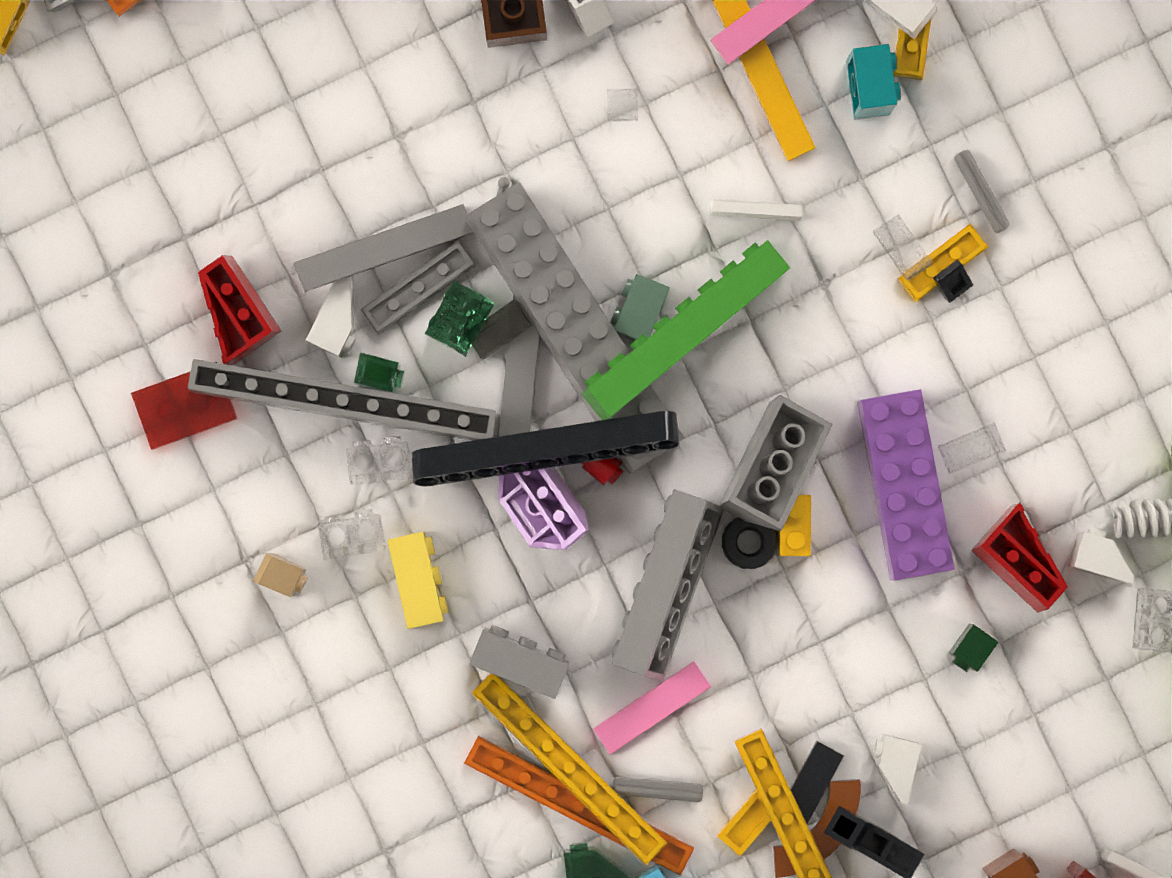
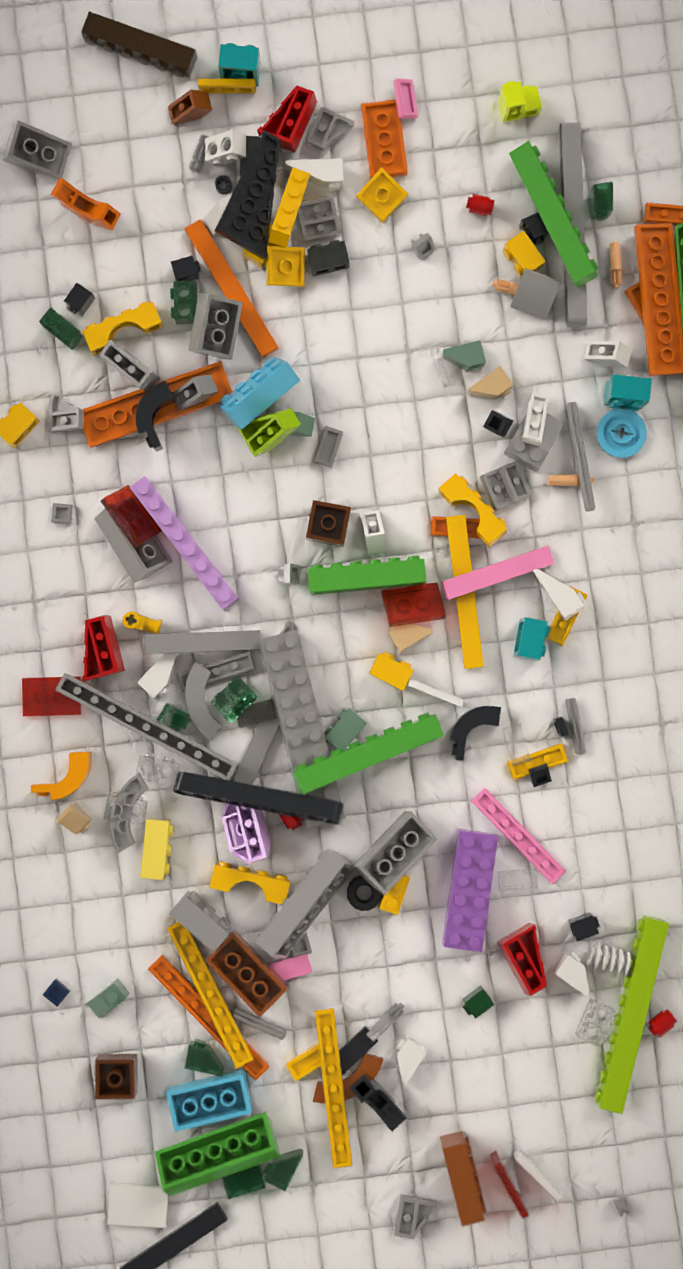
camera: 15 degrees right, 0 degrees up
none -> light orange arch [31,752,92,800]
none -> dark blue tile [43,979,71,1007]
none -> light grey tile [51,503,73,524]
none -> sand green slope [87,978,129,1018]
none -> light grey slope [94,497,173,583]
none -> clear red tile [100,485,162,548]
none -> light grey tile [110,773,149,853]
none -> yellow connector [122,611,162,634]
none -> lavender brick [130,476,239,611]
none -> light grey tile [185,661,222,741]
none -> dark orange brick [205,931,290,1018]
none -> yellow arch [209,861,291,905]
none -> light grey tile [279,564,300,584]
none -> light grey tile [291,933,312,957]
none -> bright green brick [308,556,426,595]
none -> light grey piece [366,1002,404,1042]
none -> yellow brick [369,651,414,691]
none -> clear red tile [381,583,446,627]
none -> tan slope [388,622,433,652]
none -> black arch [449,706,501,761]
none -> bright pink tile [471,788,566,885]
none -> black tile [553,716,569,737]
none -> black brick [568,912,600,941]

